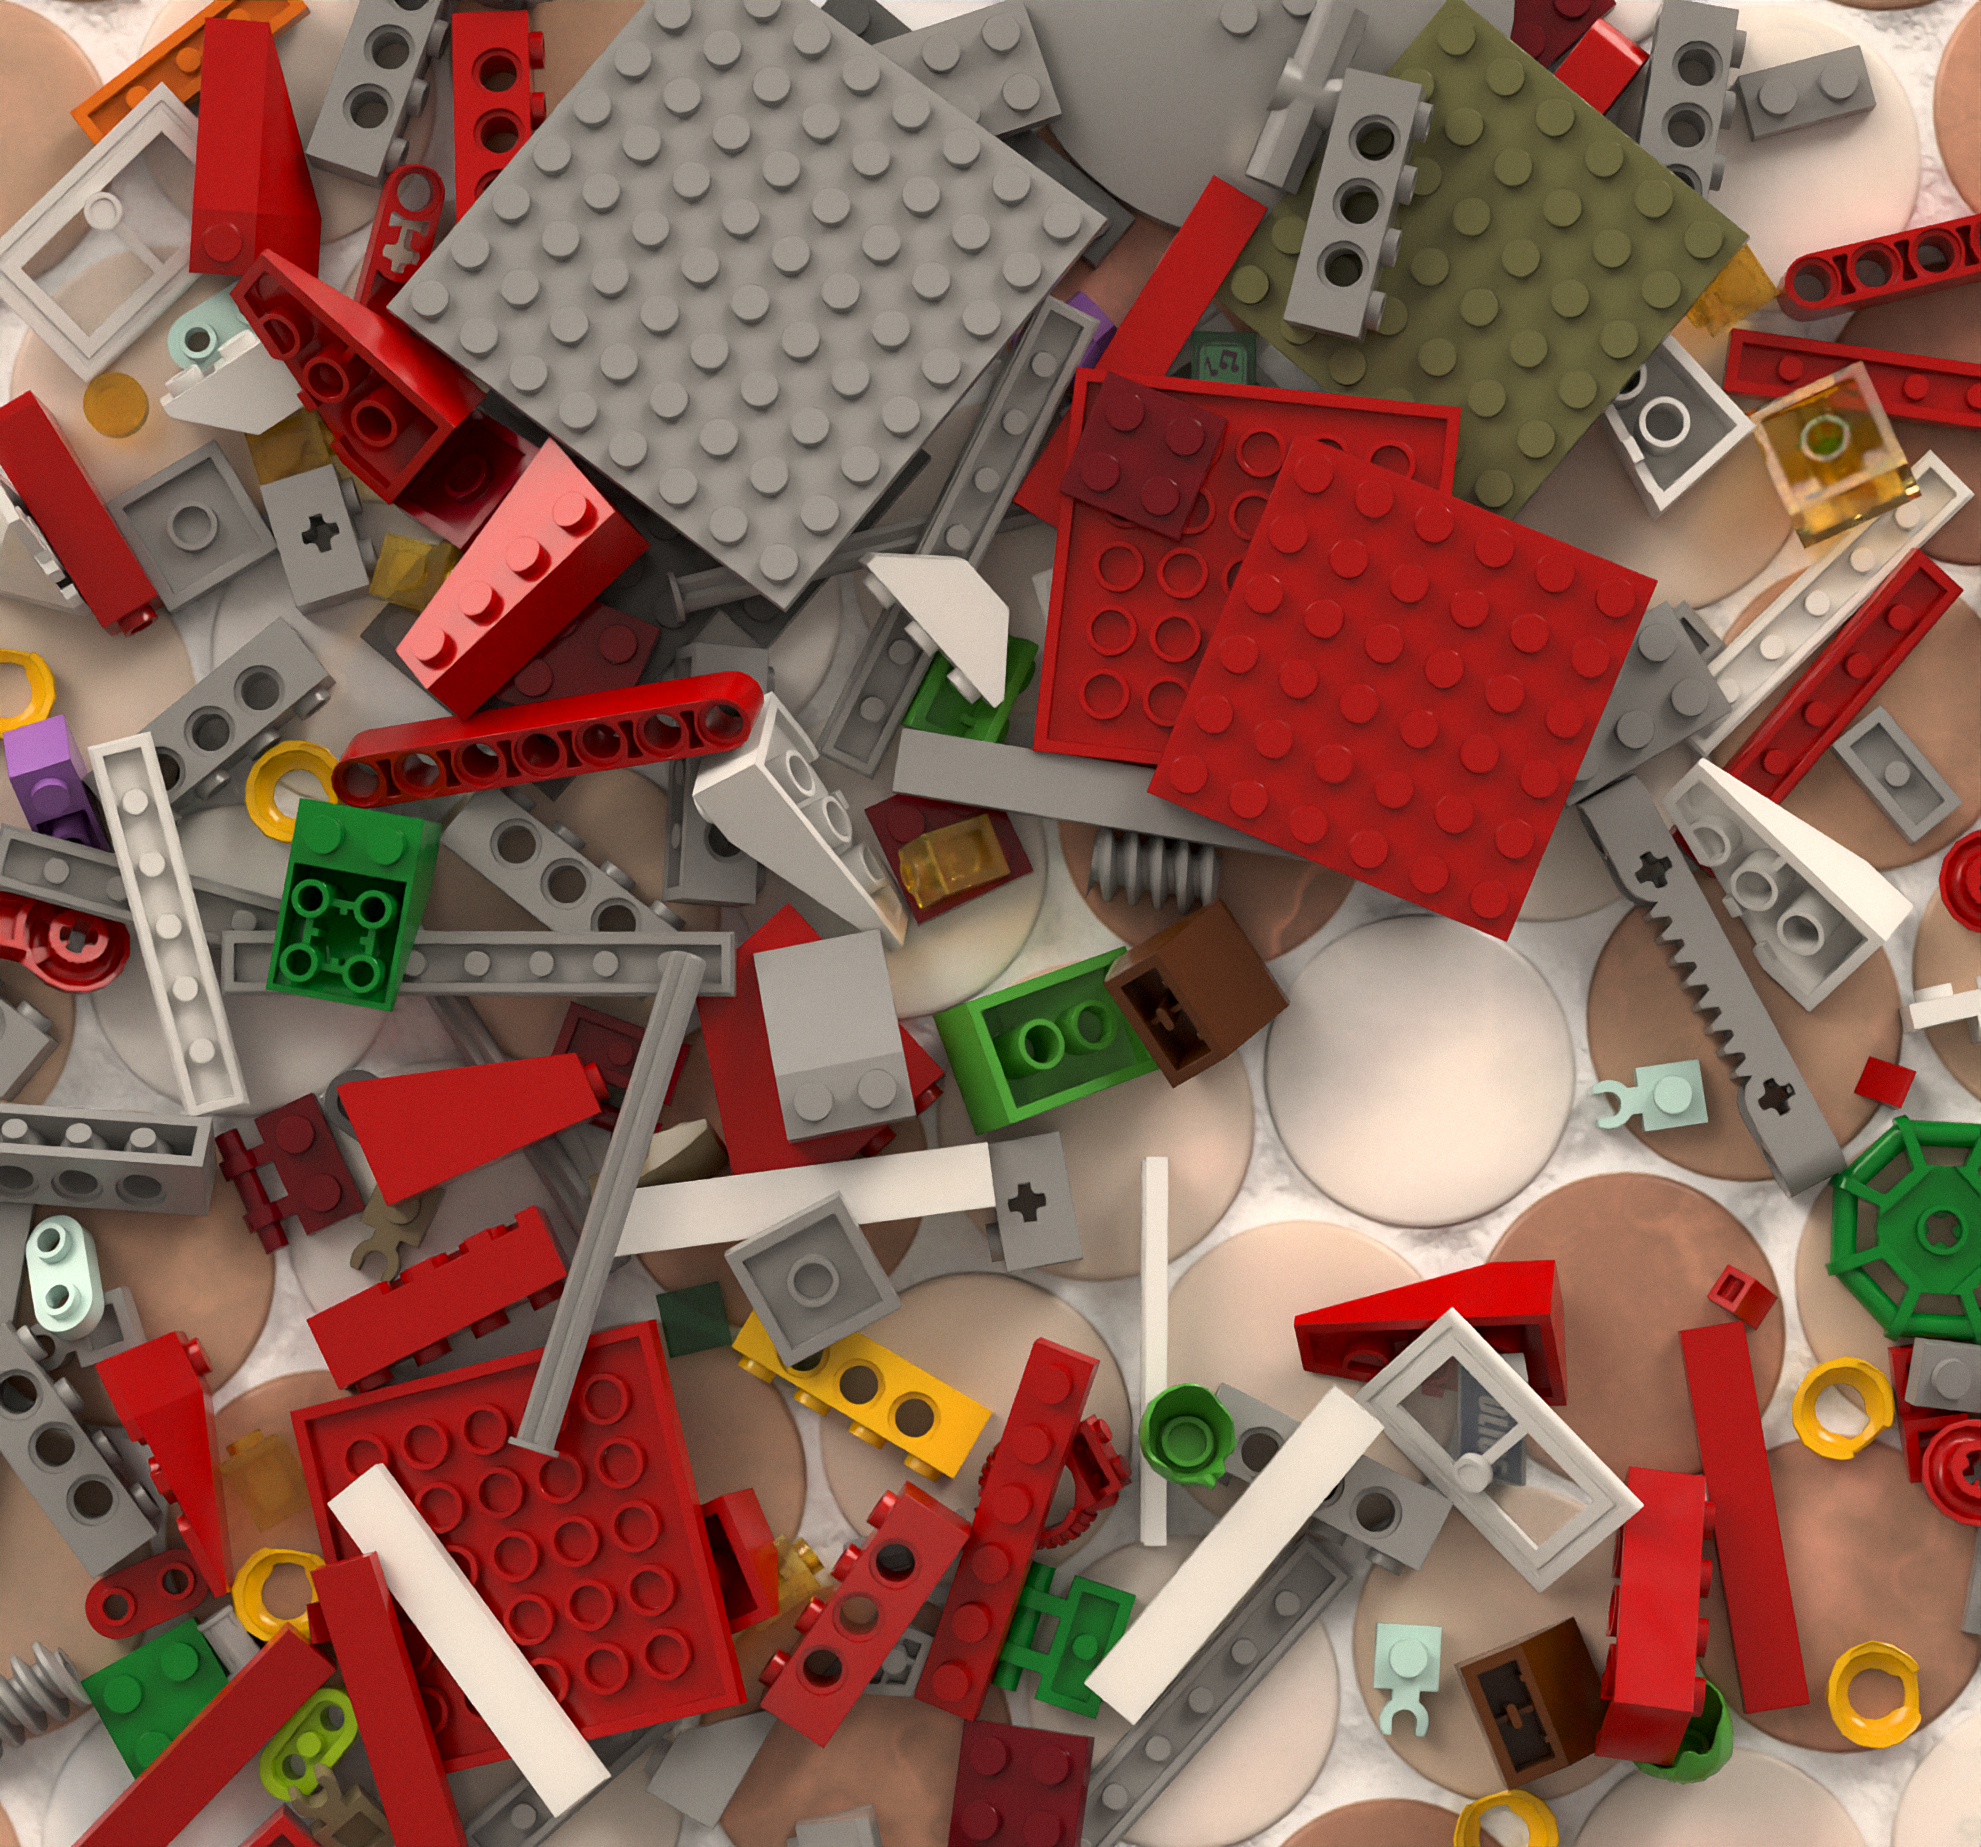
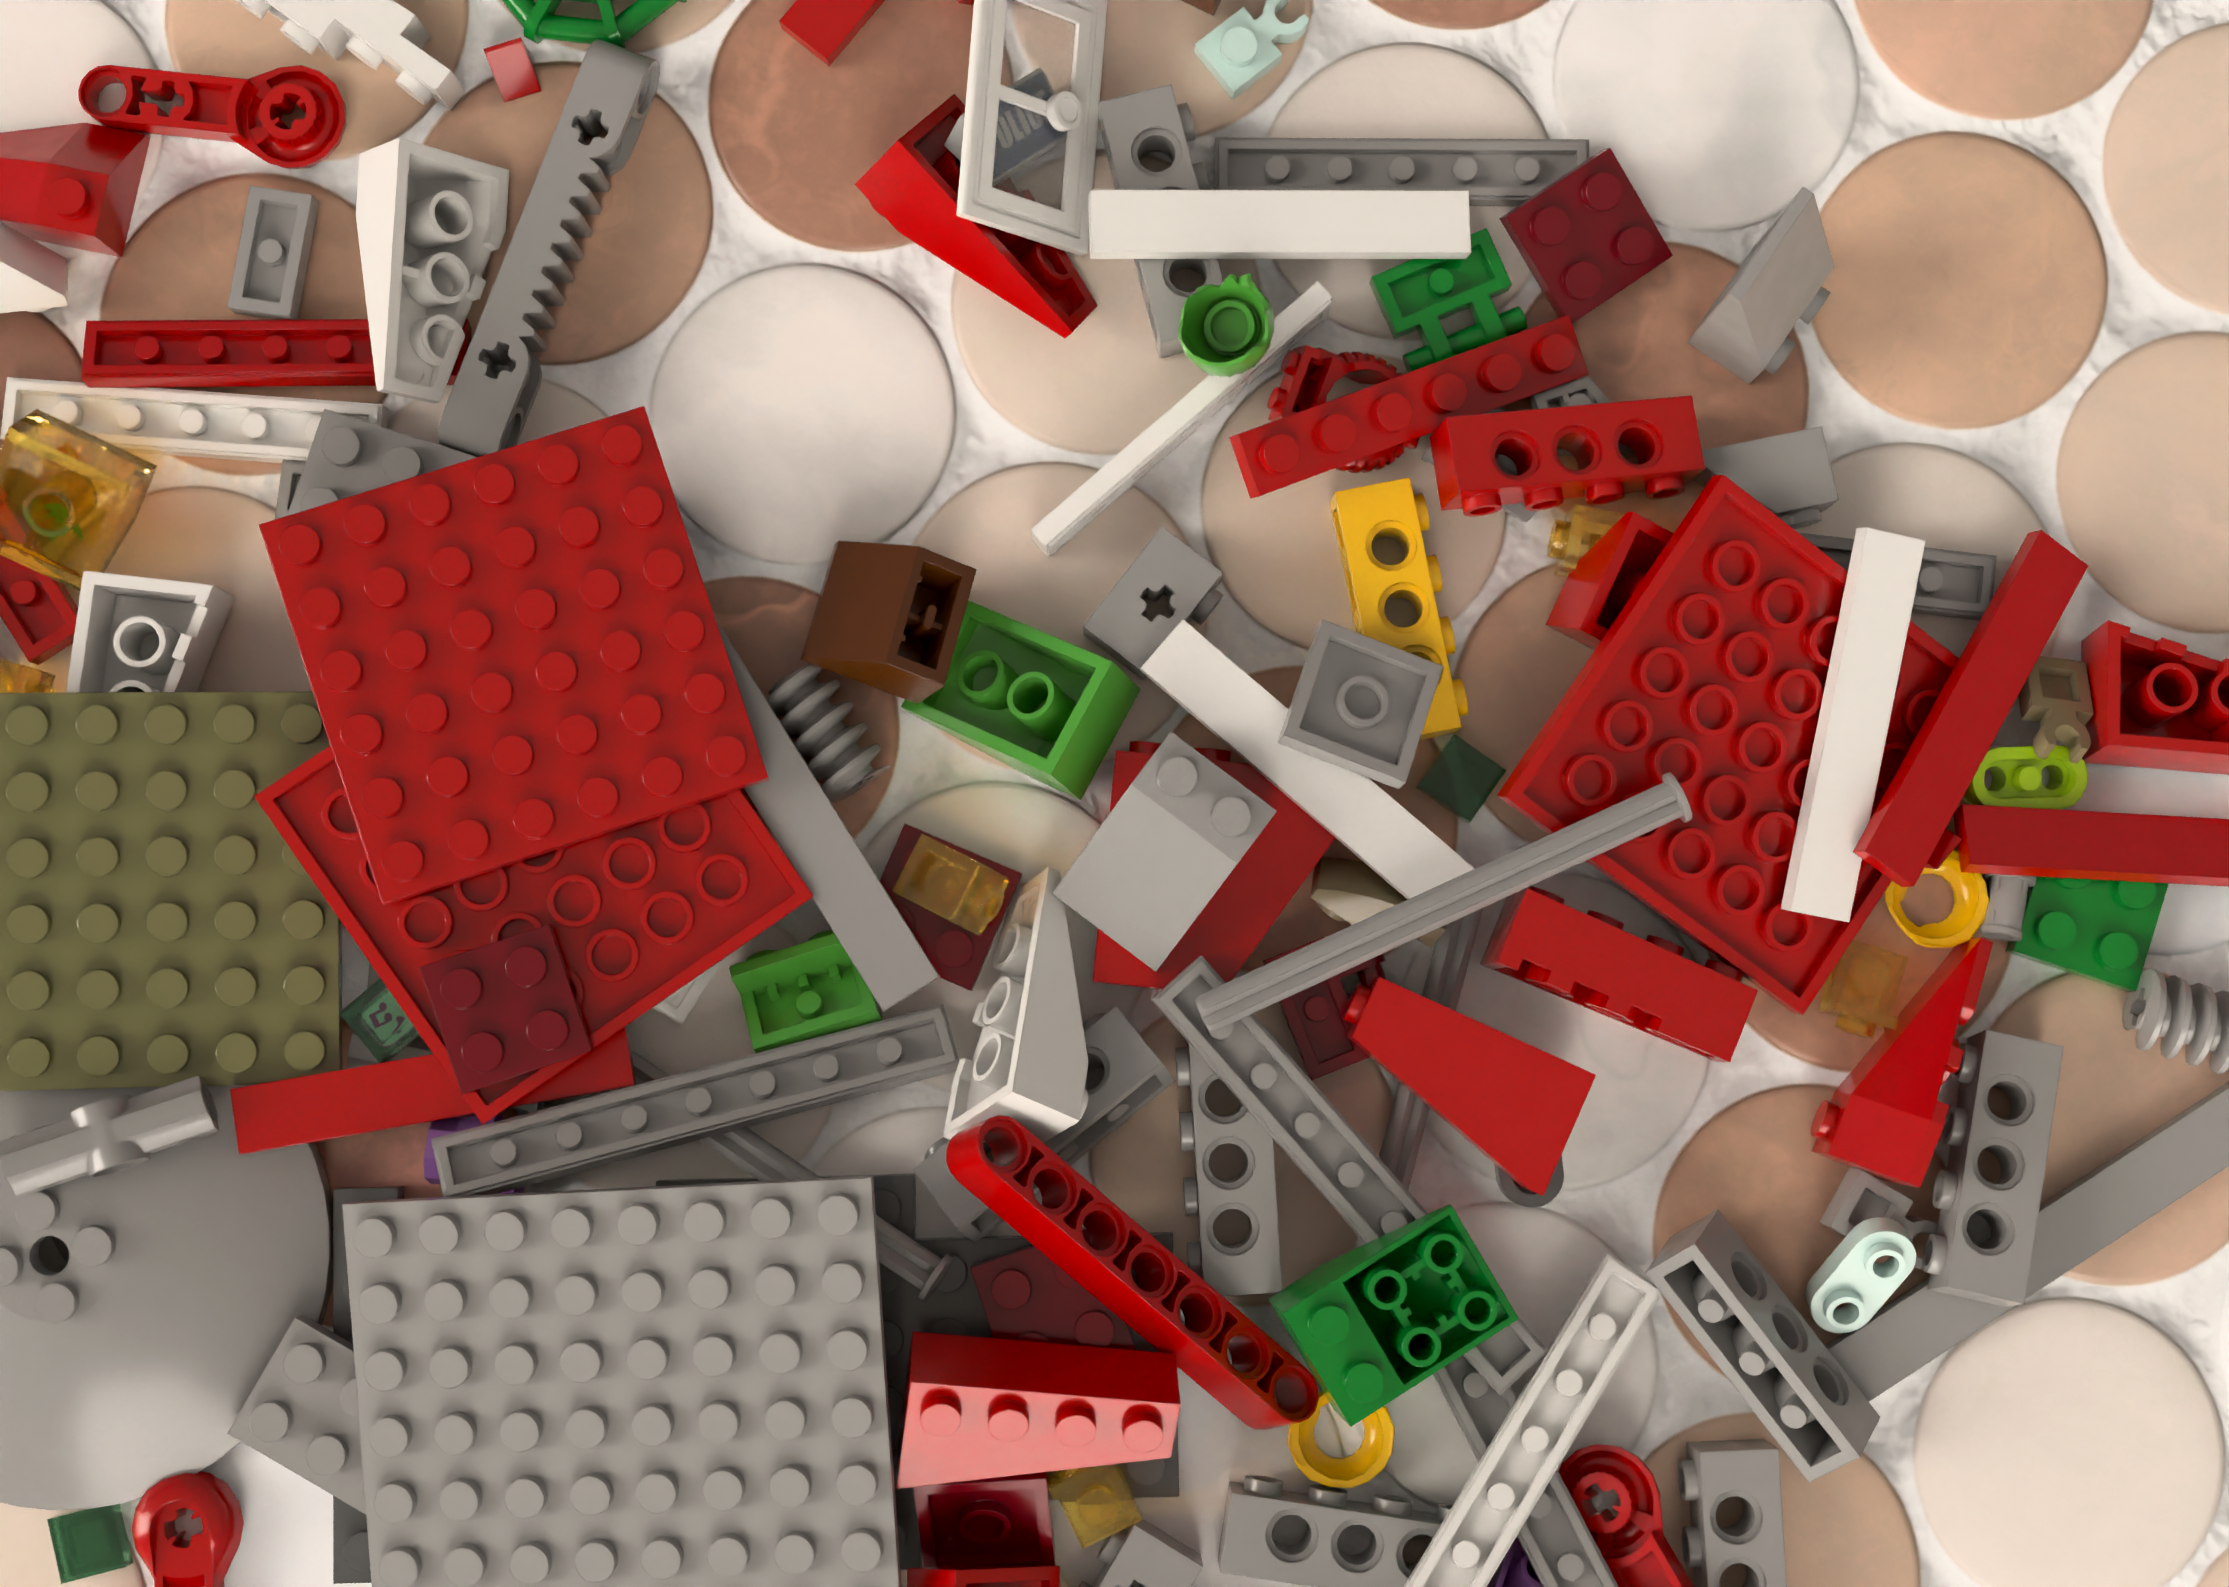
camera: 135 degrees left, 0 degrees up
red plate [85,1548,211,1639] -> none
dark red plate [215,1093,366,1255] -> none
dark tan plate [350,1184,447,1283] -> none
white slope [858,552,1009,708] -> none
light grey brick [1283,67,1434,344] -> none
light aqua plate [1590,1059,1708,1133] -> none
red piece [1707,1264,1778,1330] -> none

